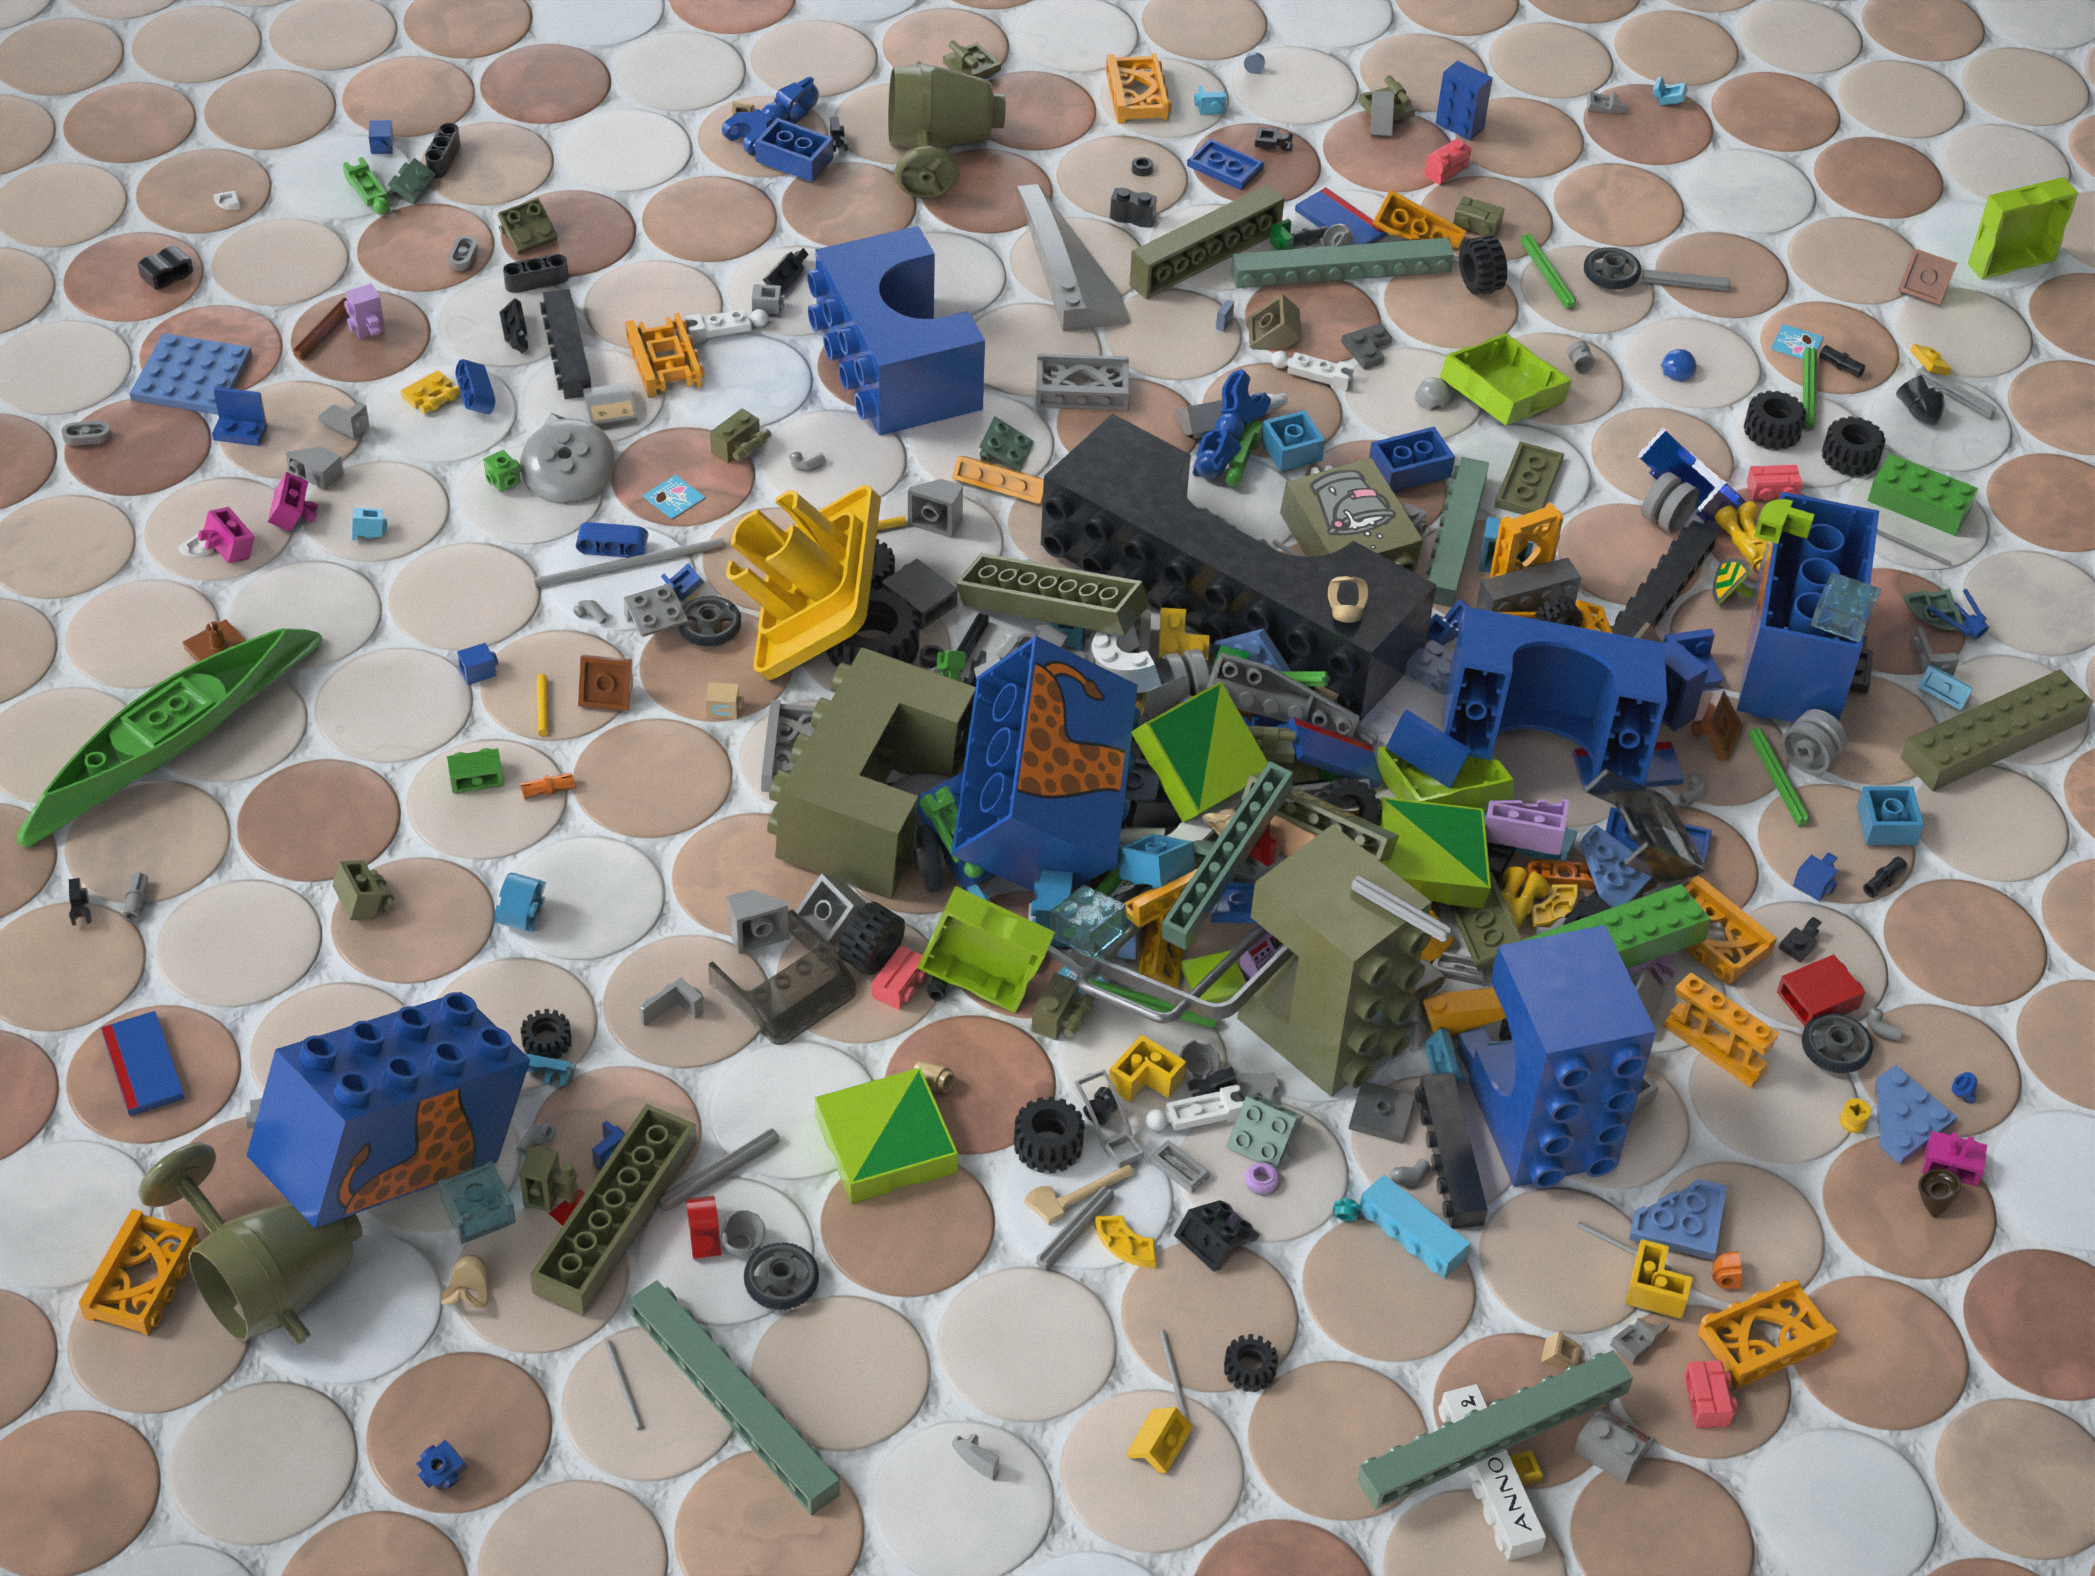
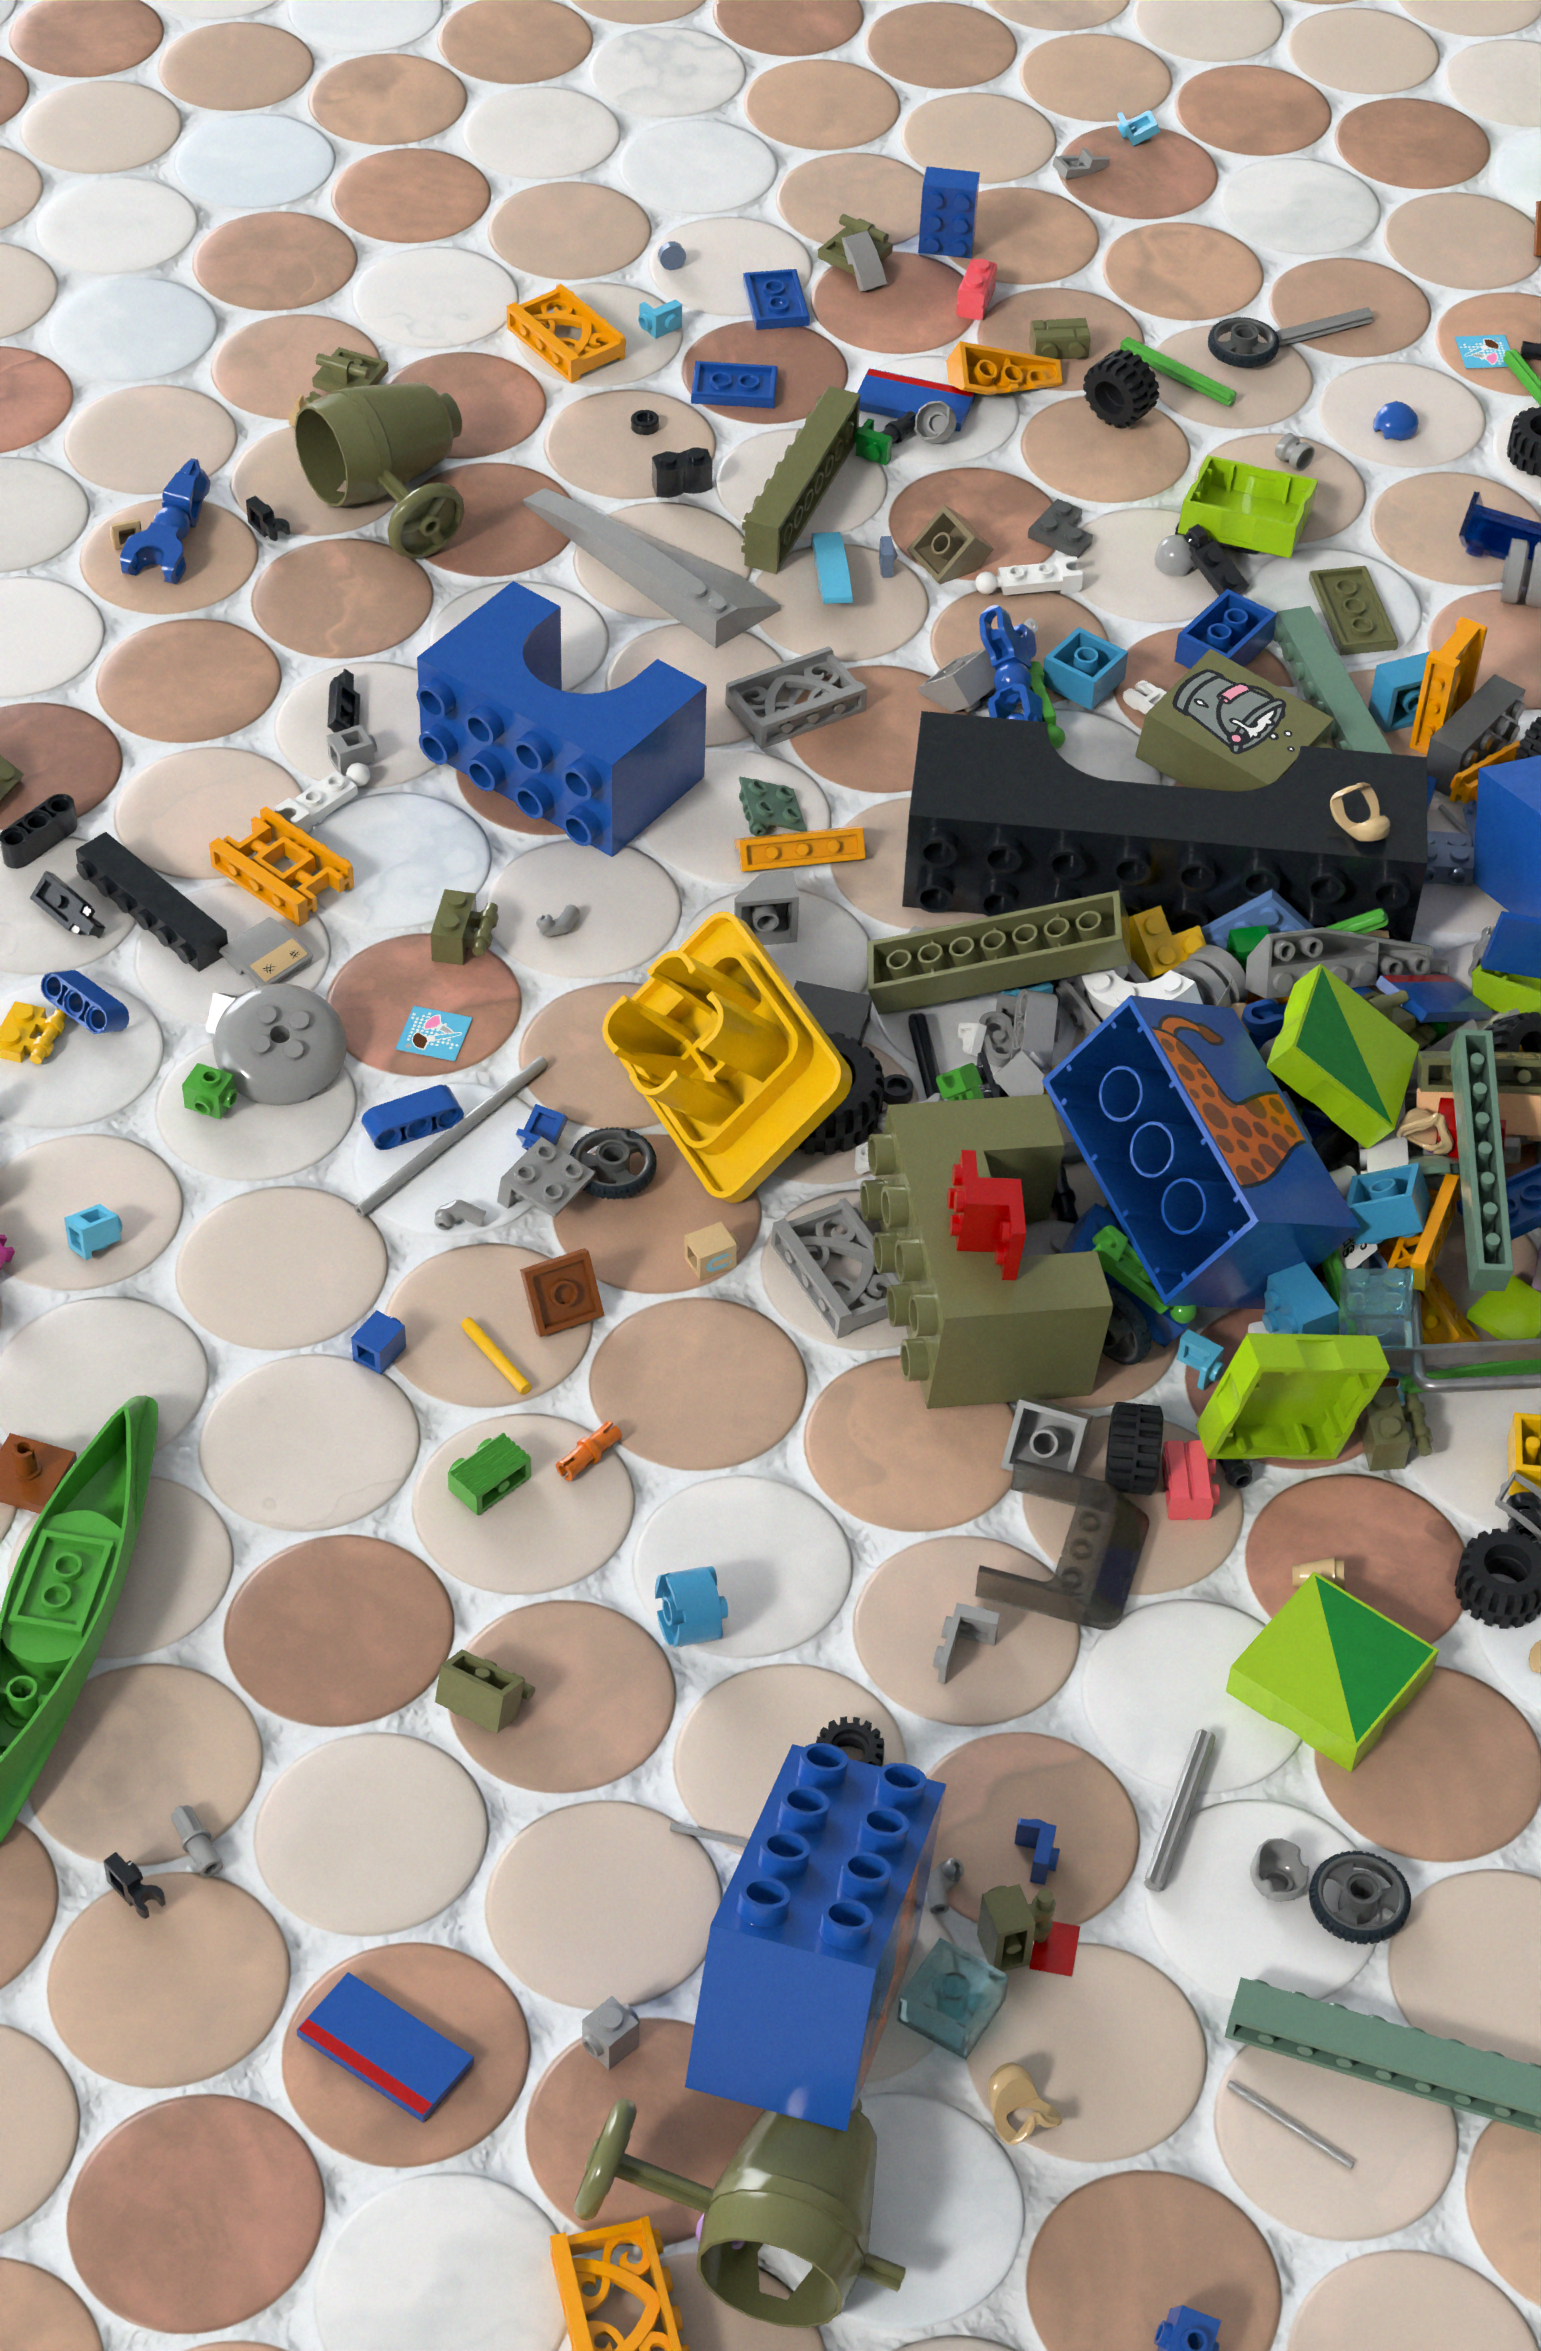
camera: 30 degrees left, 0 degrees up
olive brick [530,1103,697,1316] -> none
red brick [685,1195,722,1259] -> none
light grey slope [727,890,789,954] -> none
blue brick [755,118,834,182] -> none
sand green brick [1231,238,1454,288] -> none
black plate [1255,127,1293,151] -> none
none -> blue tile [743,269,810,330]
none -> medium azure slope [811,532,853,604]
none -> red bracket [947,1150,1026,1281]
none -> black hinge [1183,524,1250,596]

